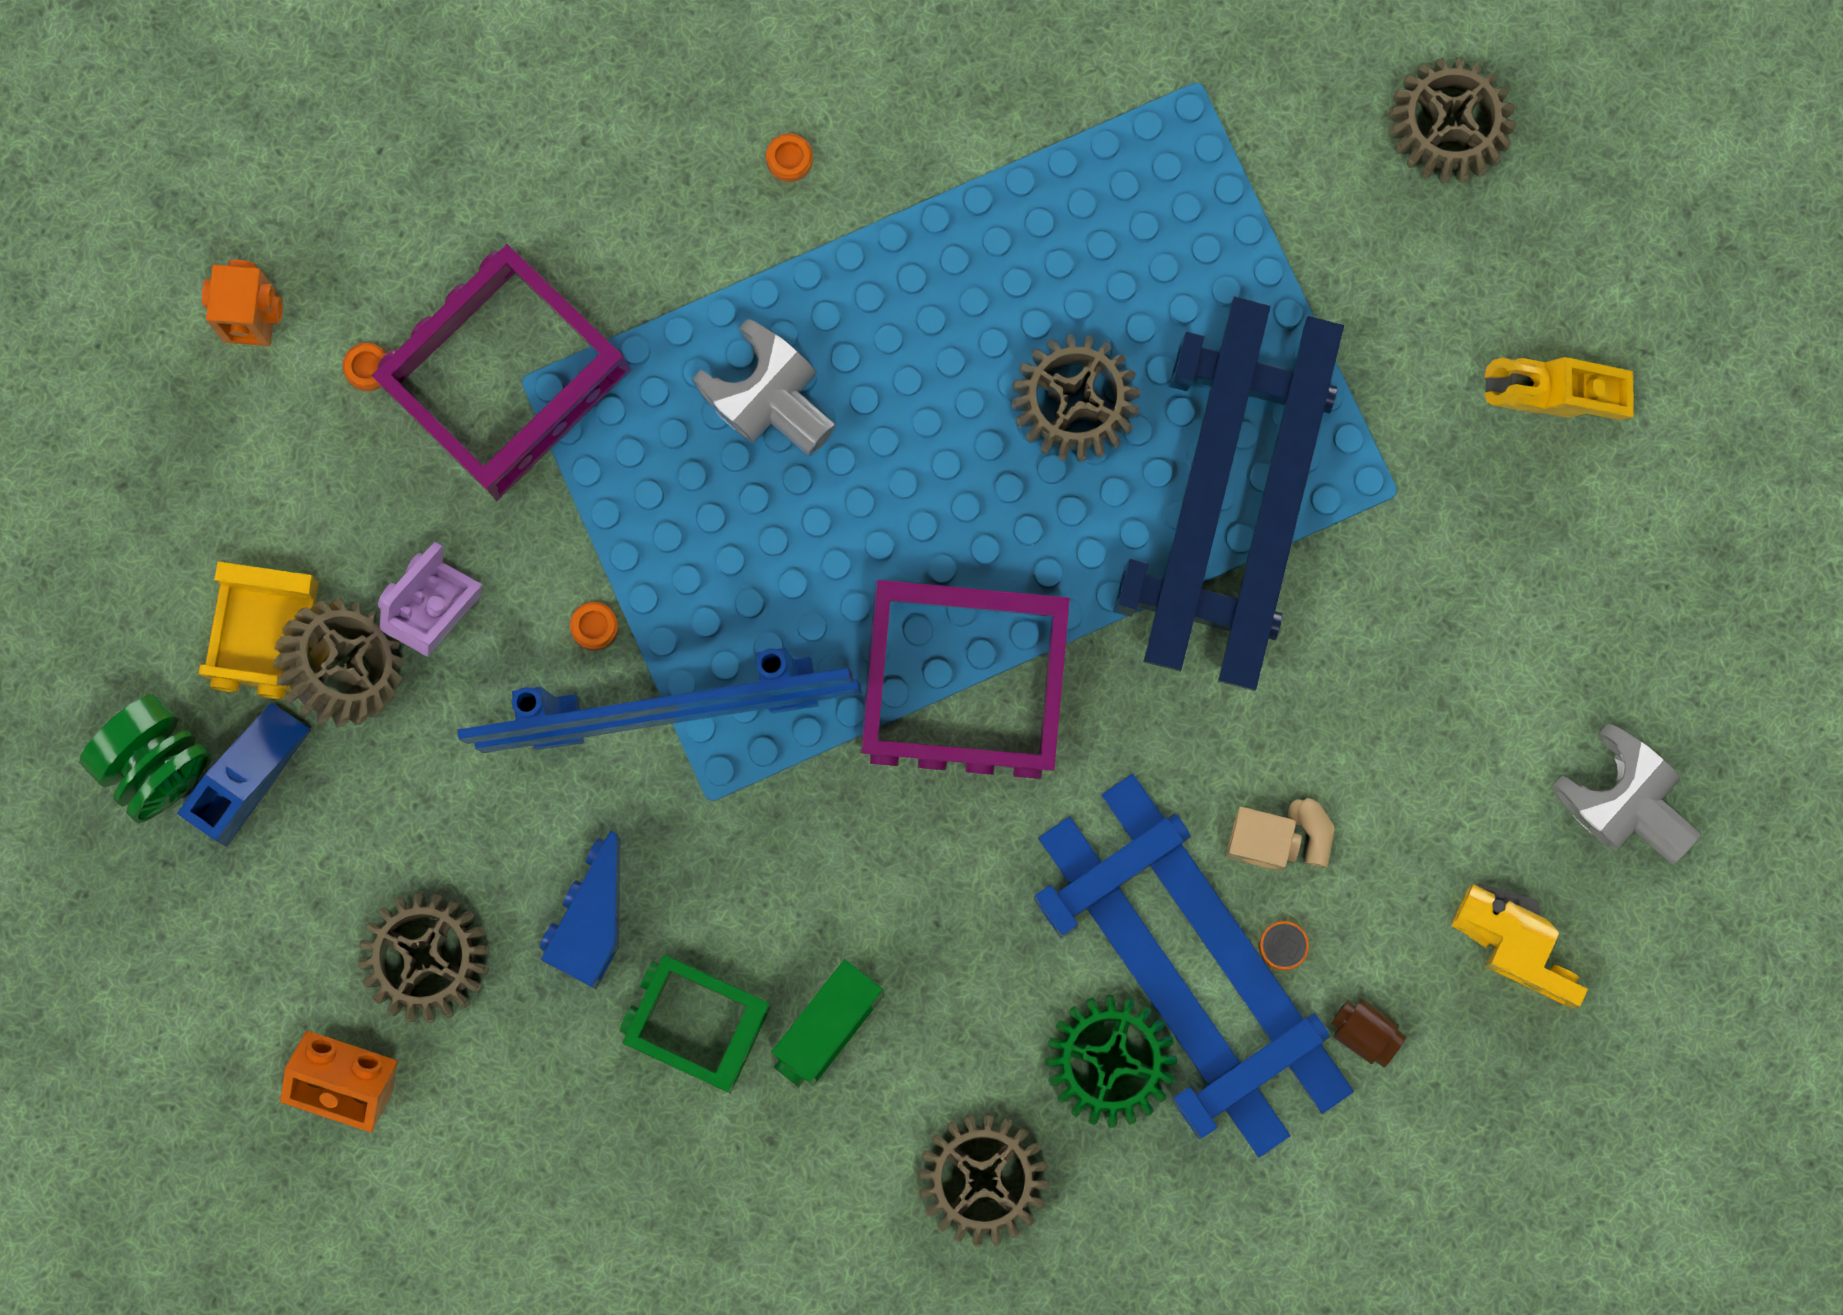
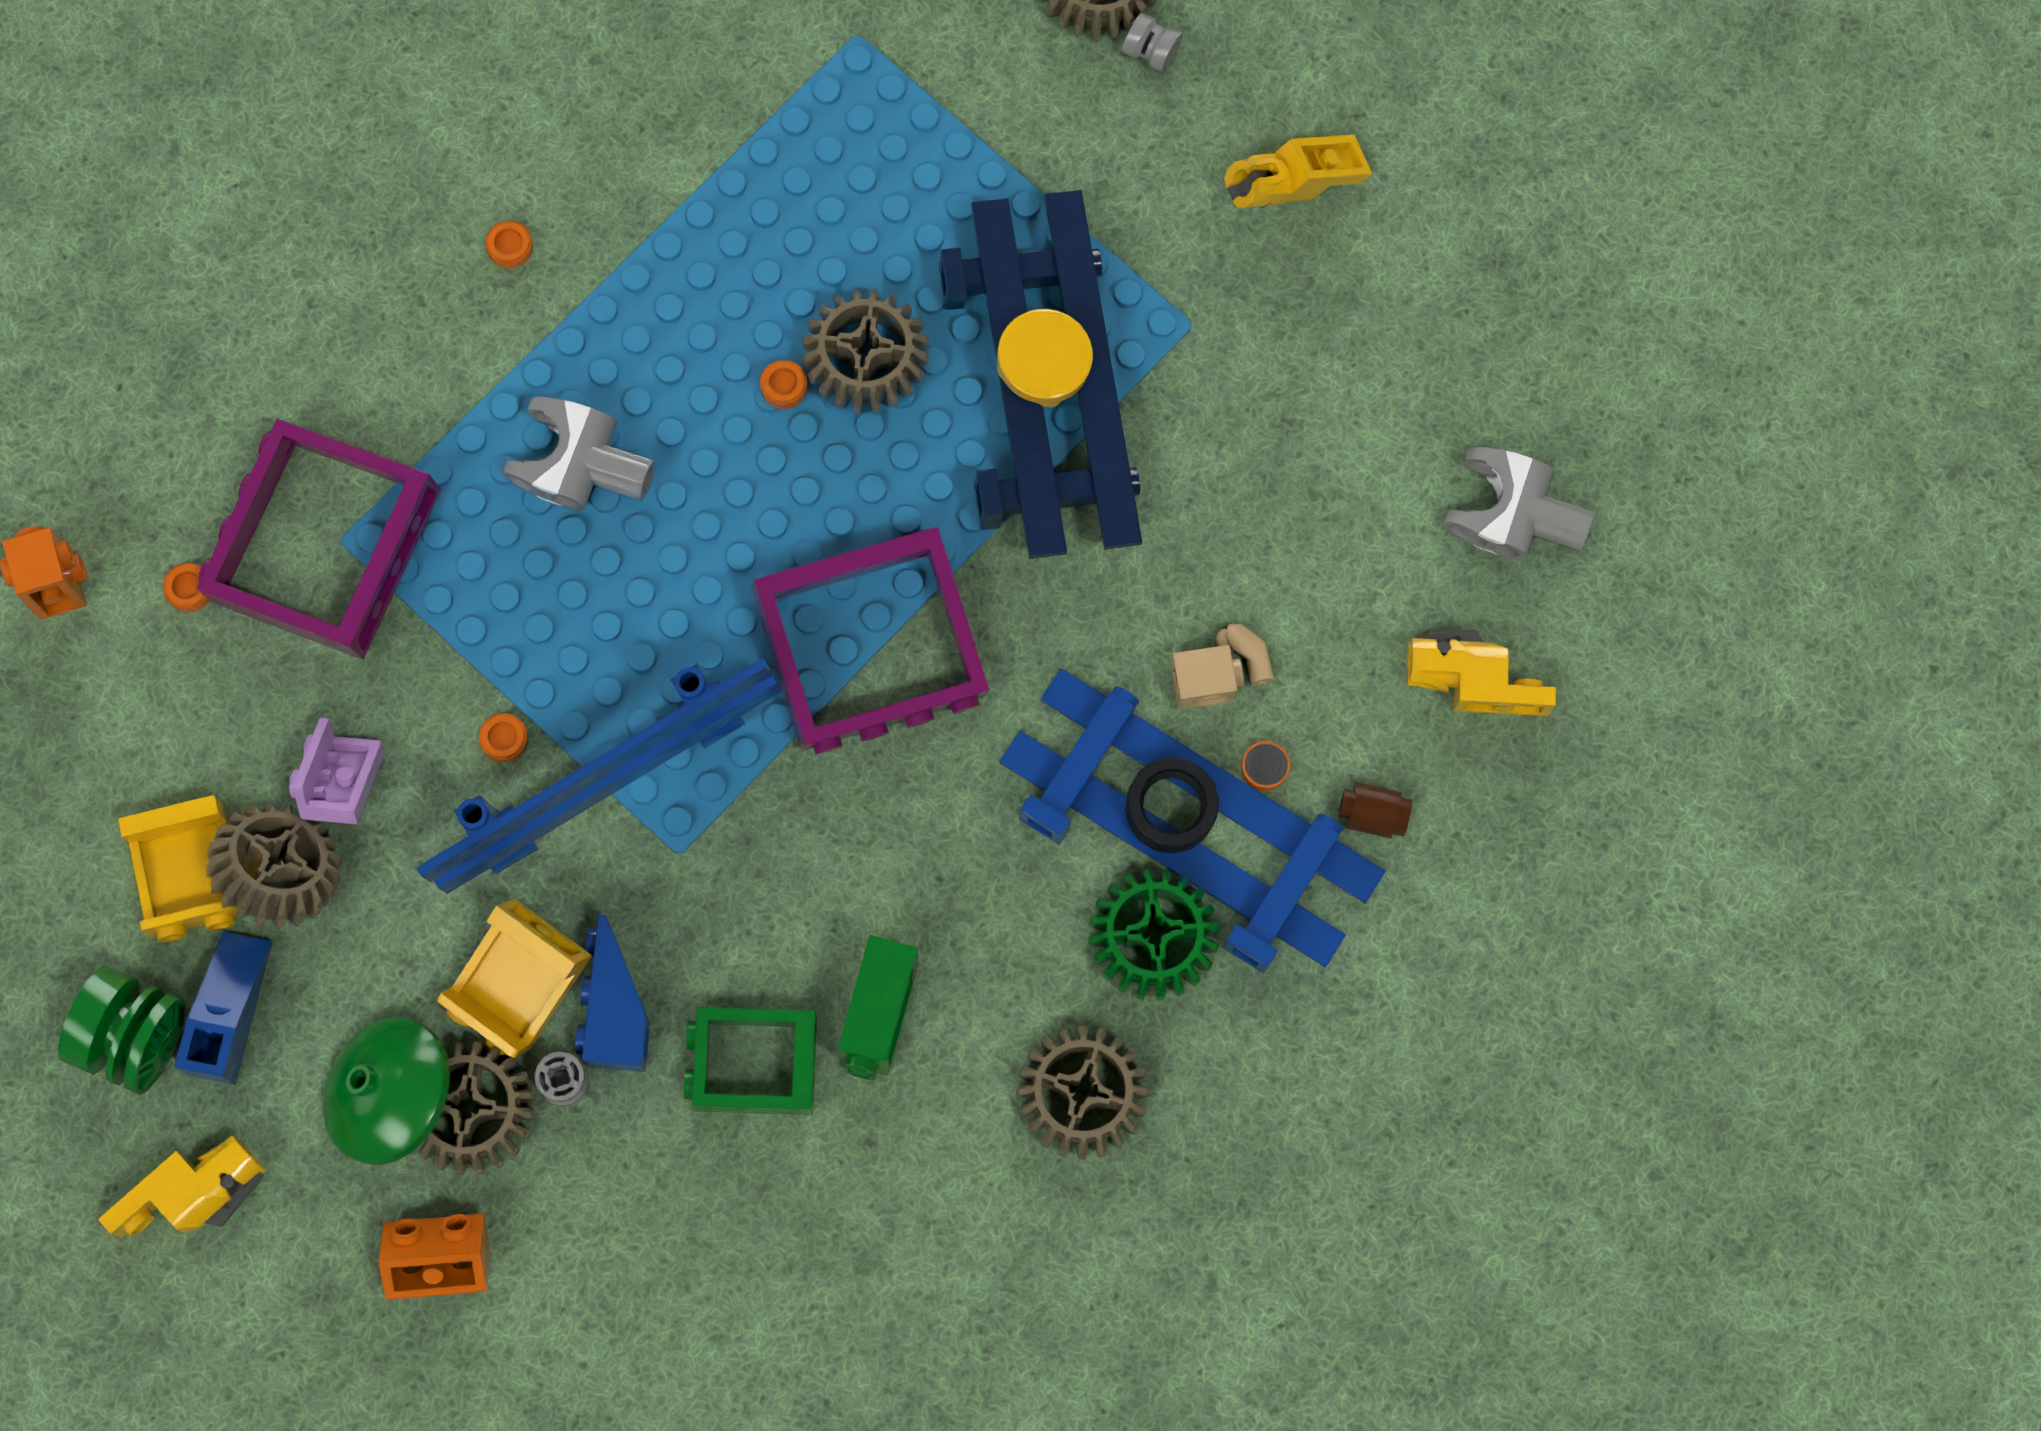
camera: 30 degrees left, 5 degrees down
none -> yellow plate [98,1135,266,1238]
none -> green dish [323,1017,450,1165]
none -> yellow panel [437,898,592,1058]
none -> light grey wheel [534,1052,589,1107]
none -> orange tile [760,360,808,410]
none -> yellow tile [997,309,1093,407]
none -> light grey wheel [1122,12,1183,74]
none -> black tyre [1125,757,1219,854]

